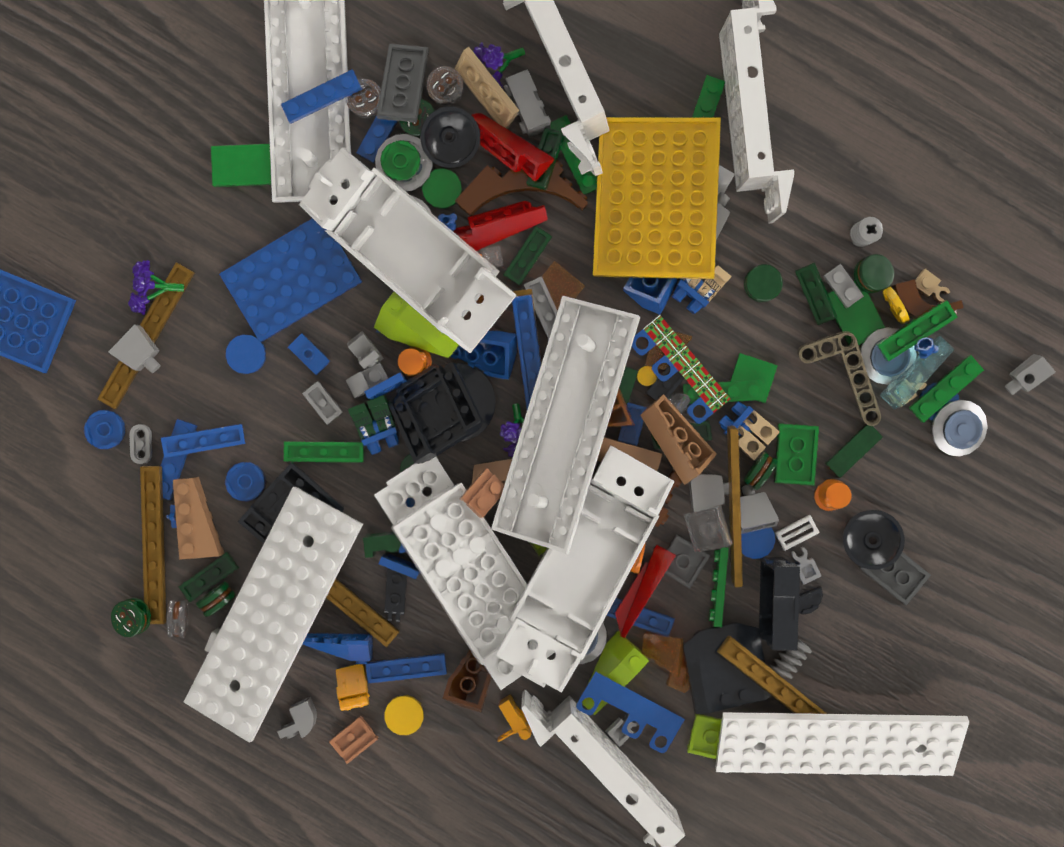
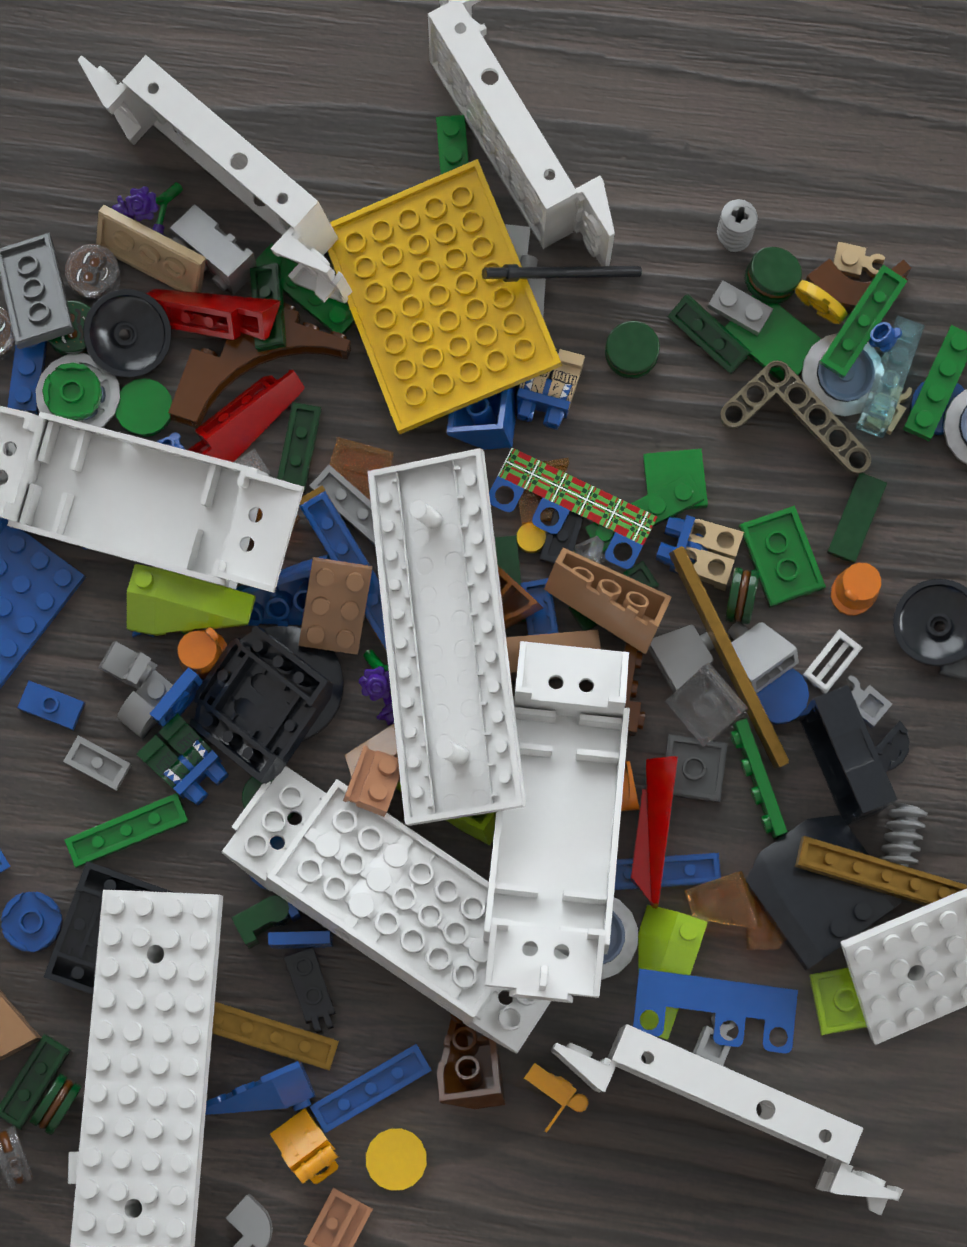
camera: 25 degrees left, 10 degrees down
none -> medium nougat plate [299,557,372,655]
none -> black bar [482,264,642,282]

